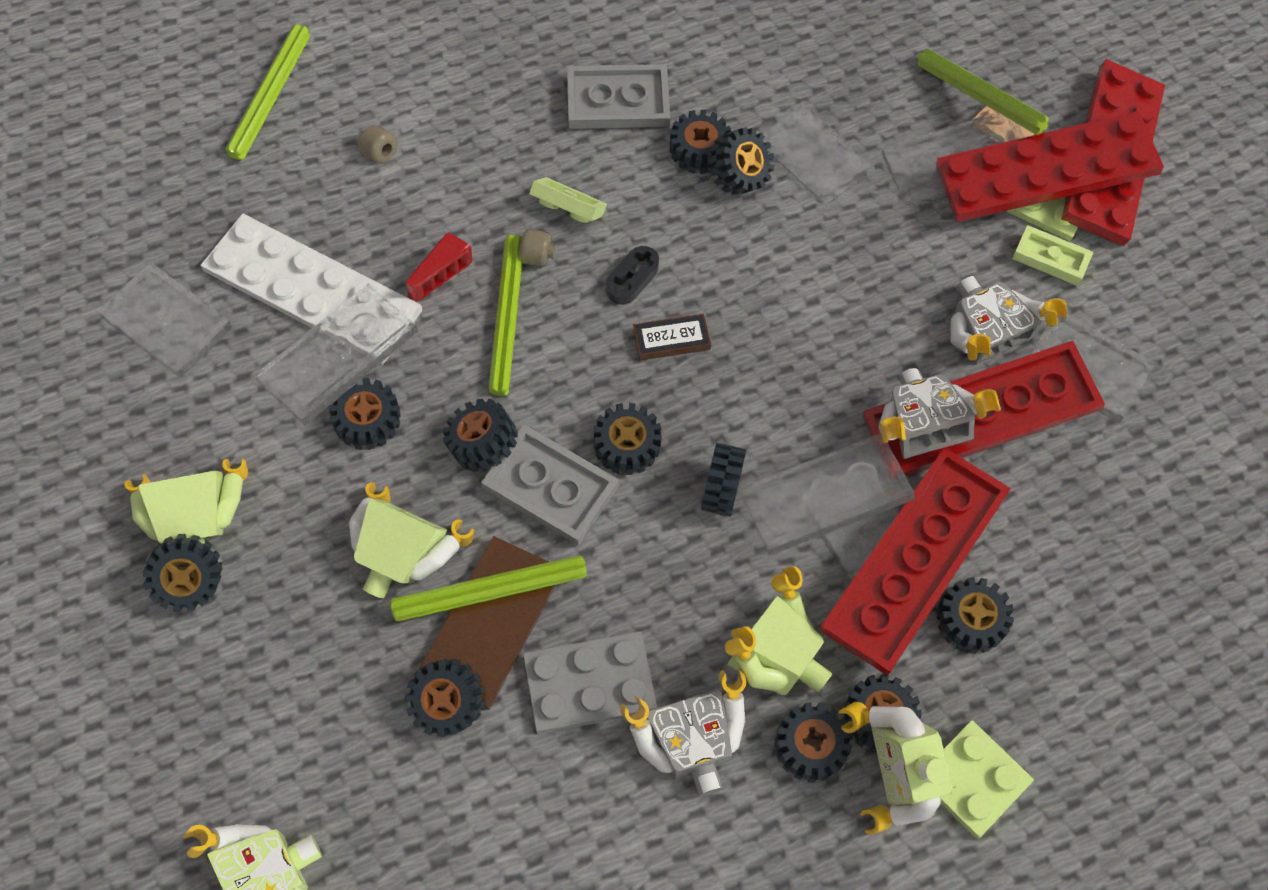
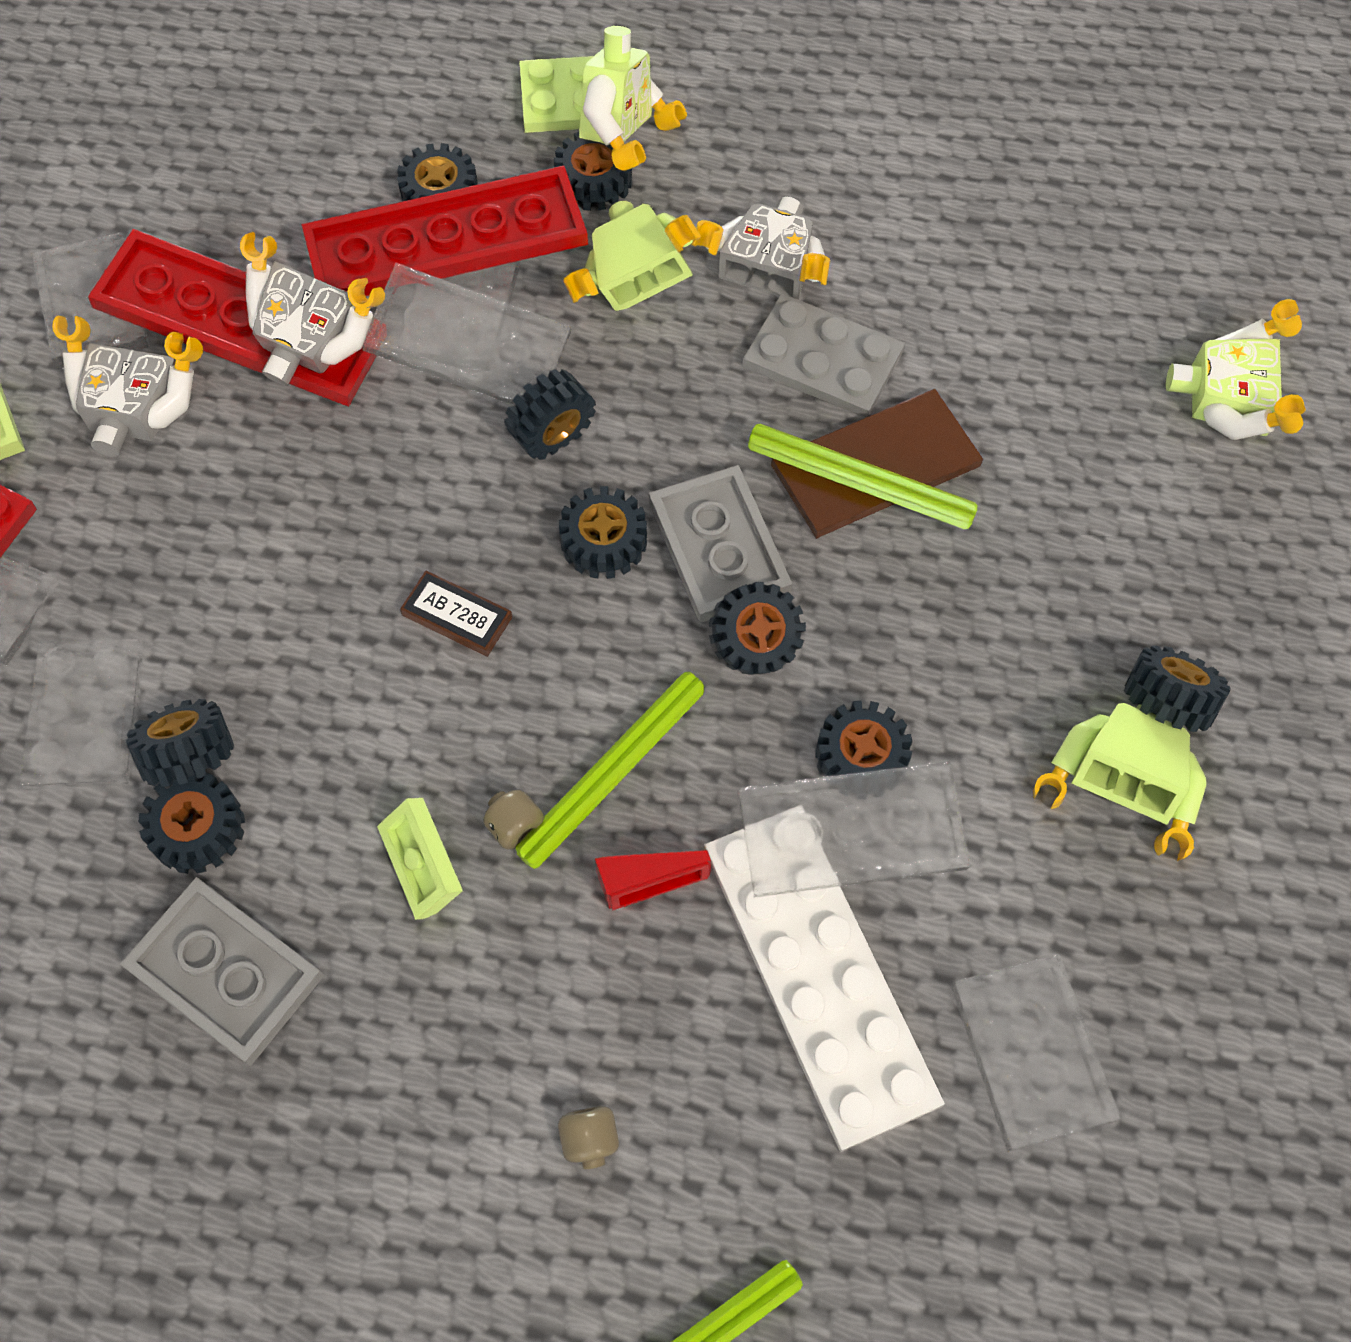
camera: 140 degrees left, 0 degrees up
yellowish green torso [349,482,474,598] -> none
black wheel [405,659,486,737] -> none
black beam [606,246,659,305] -> none
black wheel [774,702,852,783] -> none

